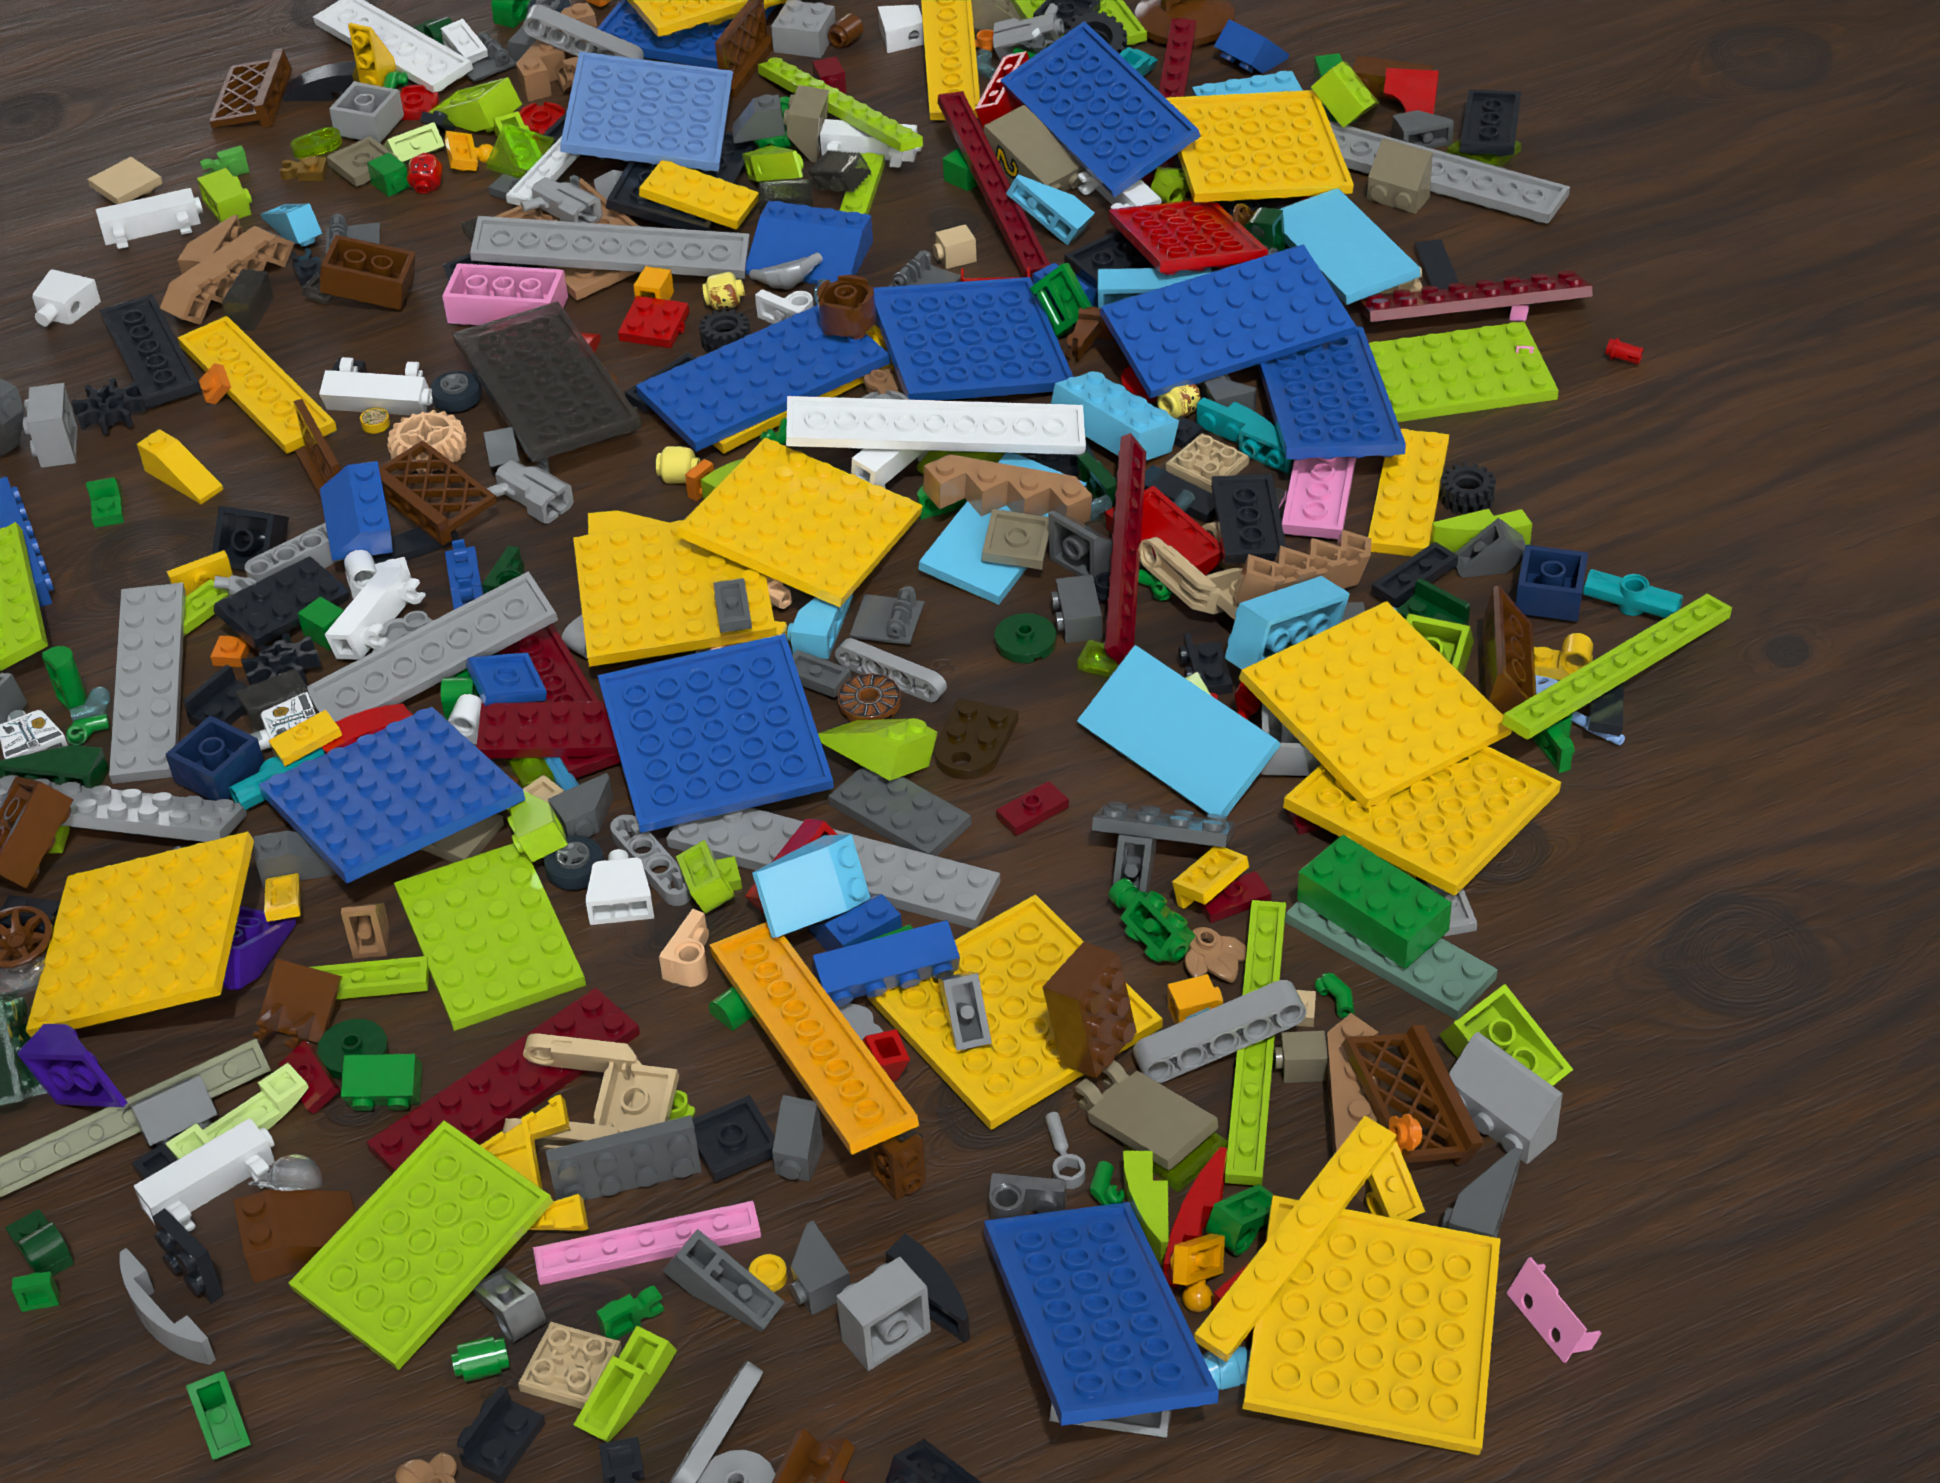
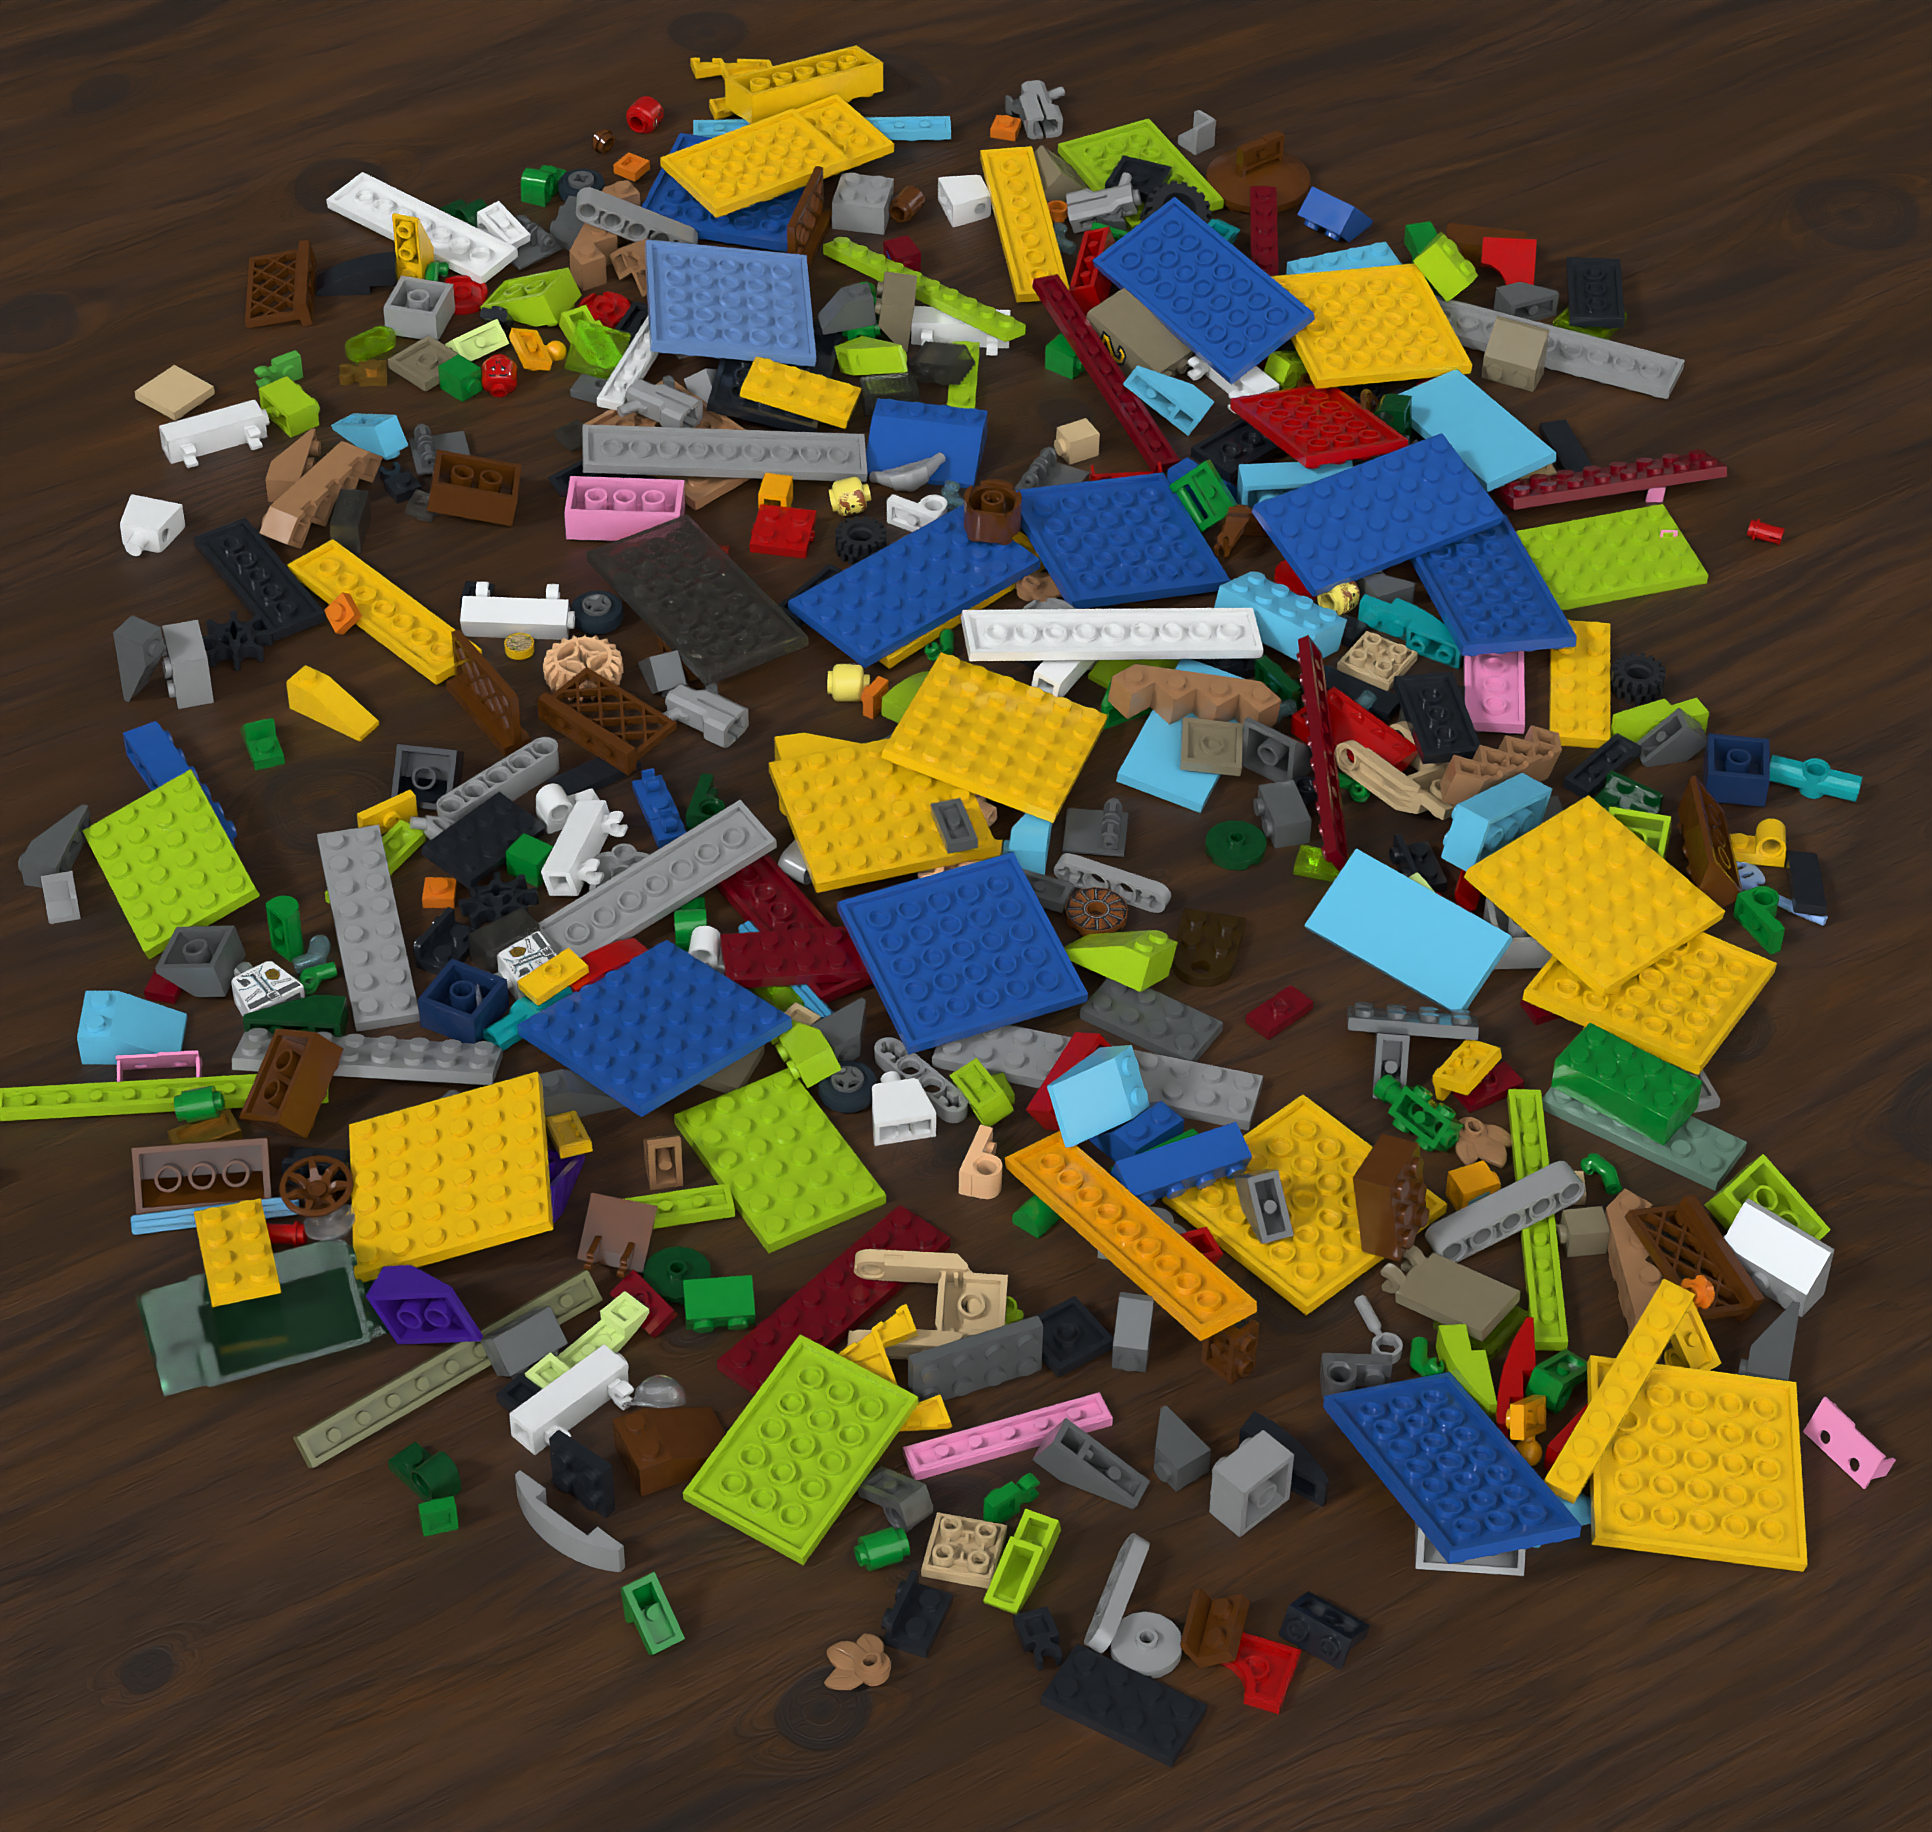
camera: 10 degrees left, 0 degrees up
blue slope [320,461,393,561] -> none
blue tile [466,653,547,706] -> none
yellow tile [749,1254,788,1292] -> none
lime plate [1502,594,1732,740] -> none

